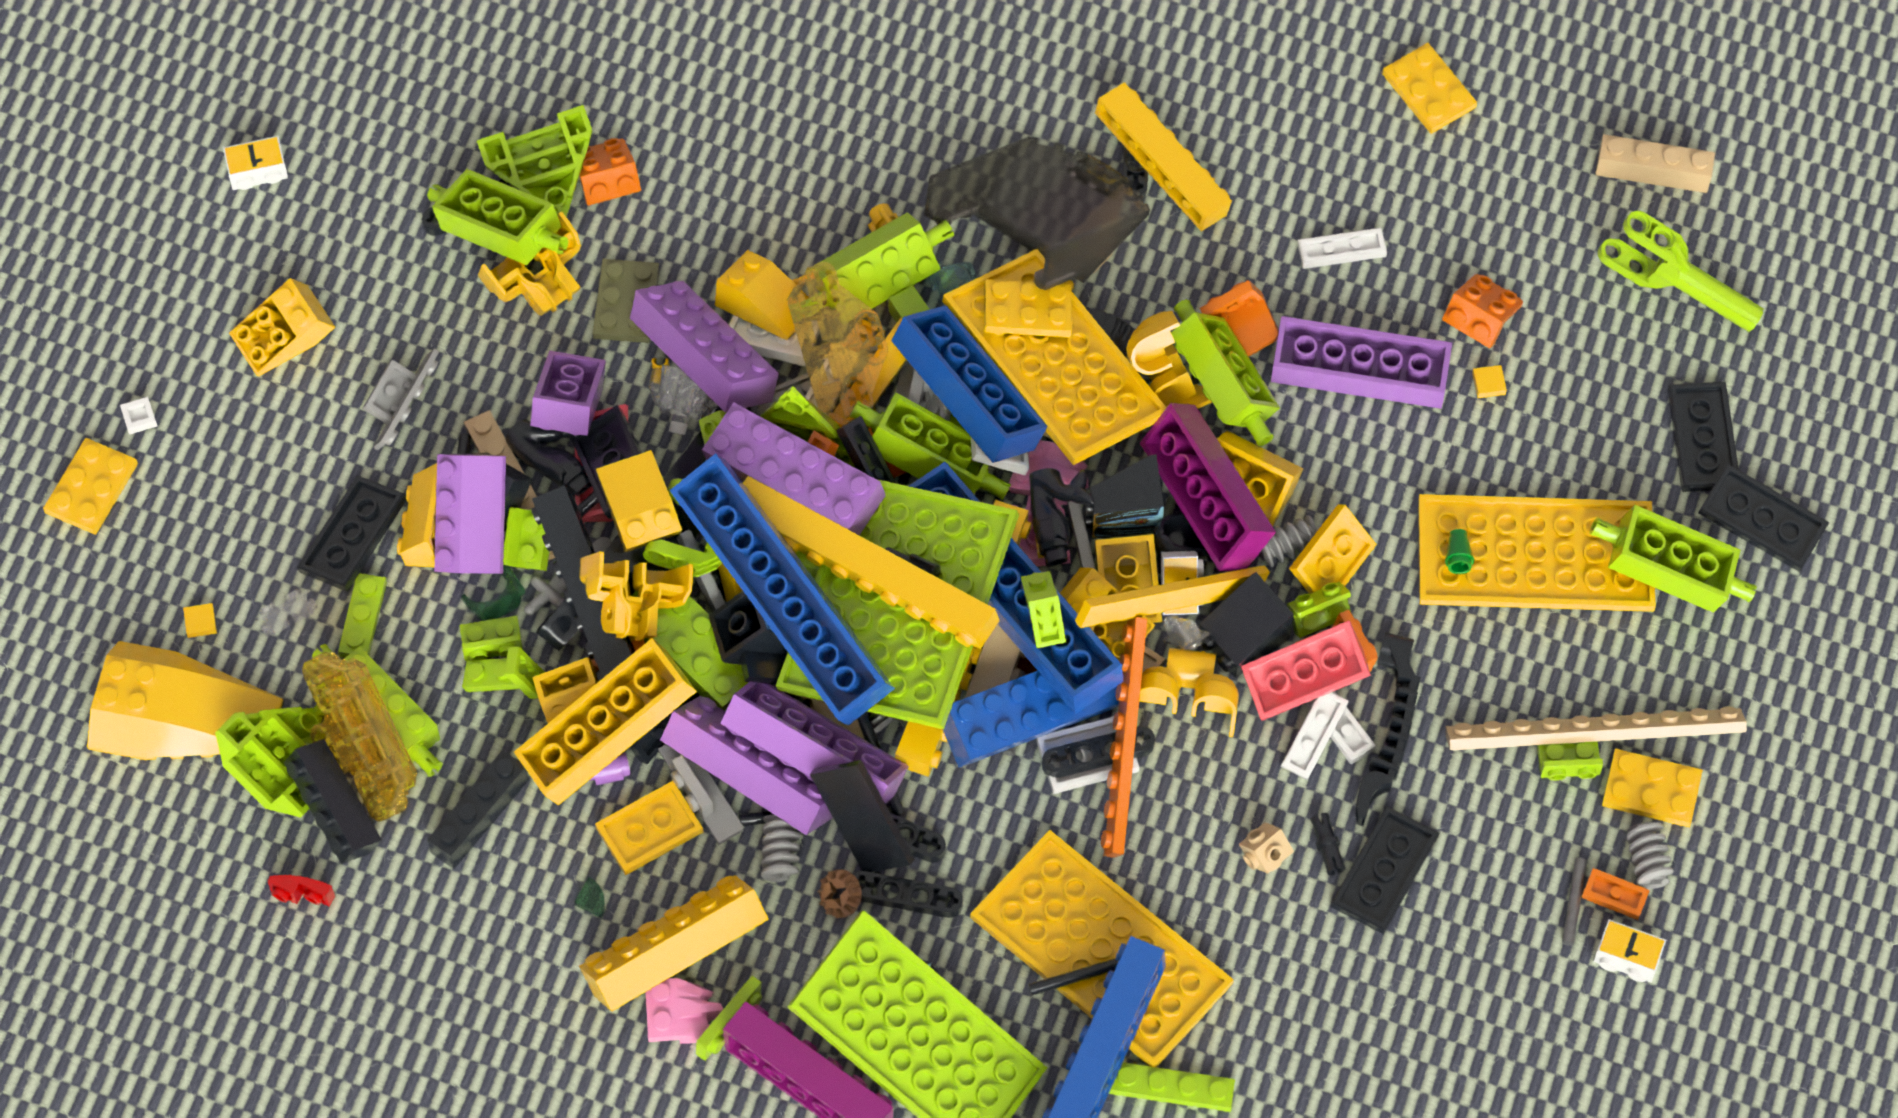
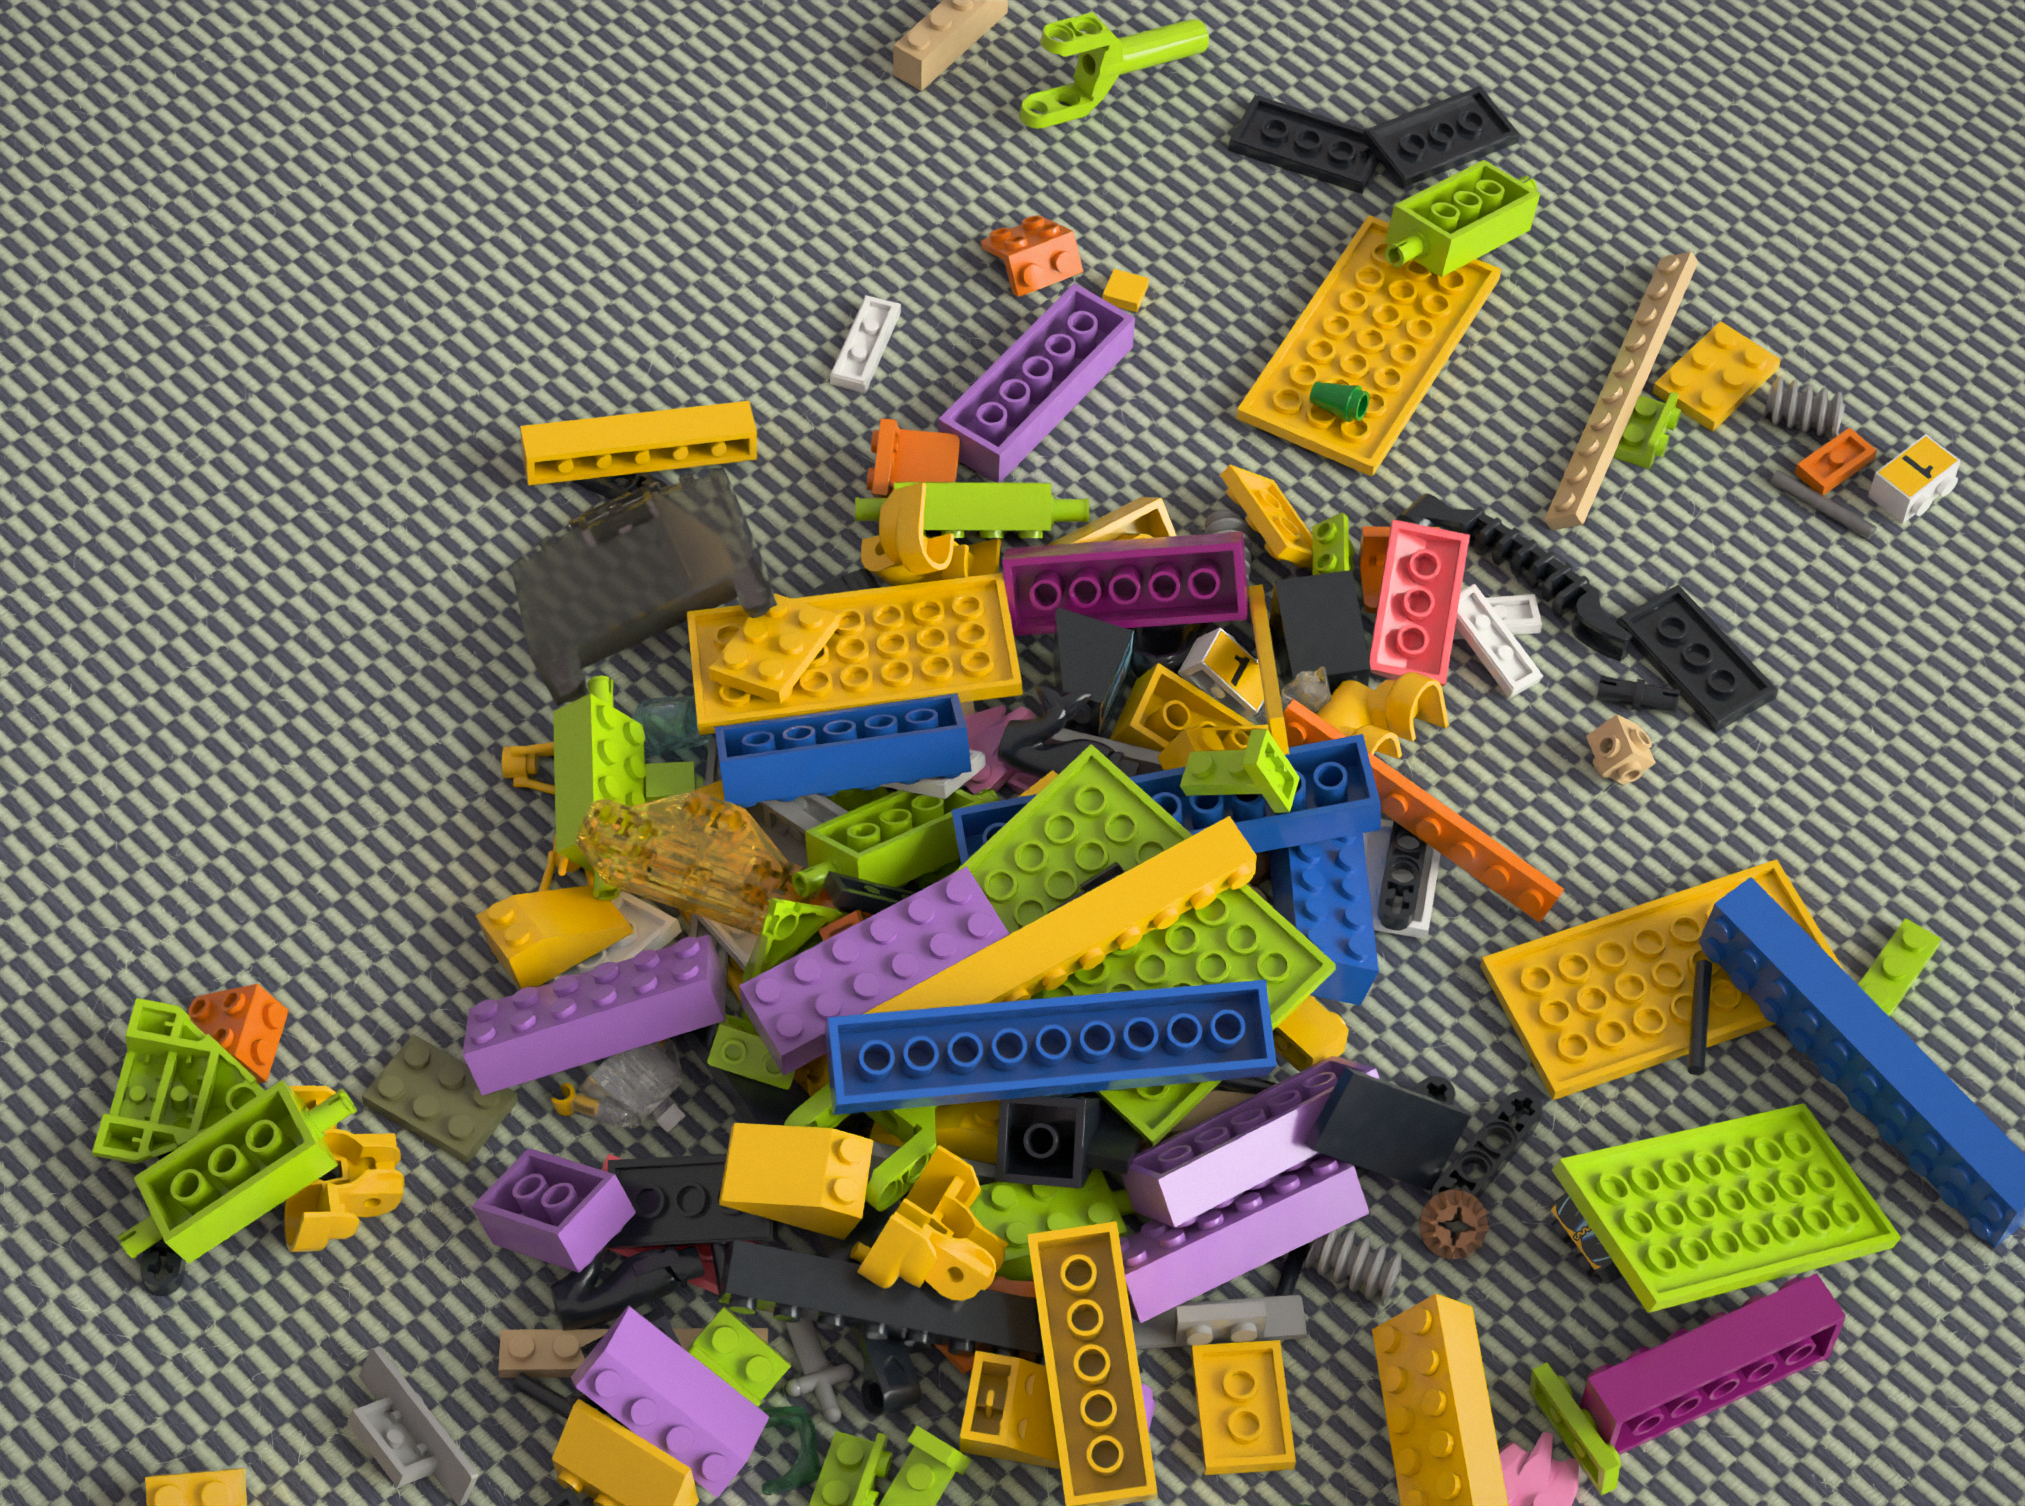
camera: 65 degrees left, 10 degrees down
yellow plate [1382,42,1477,134] -> none

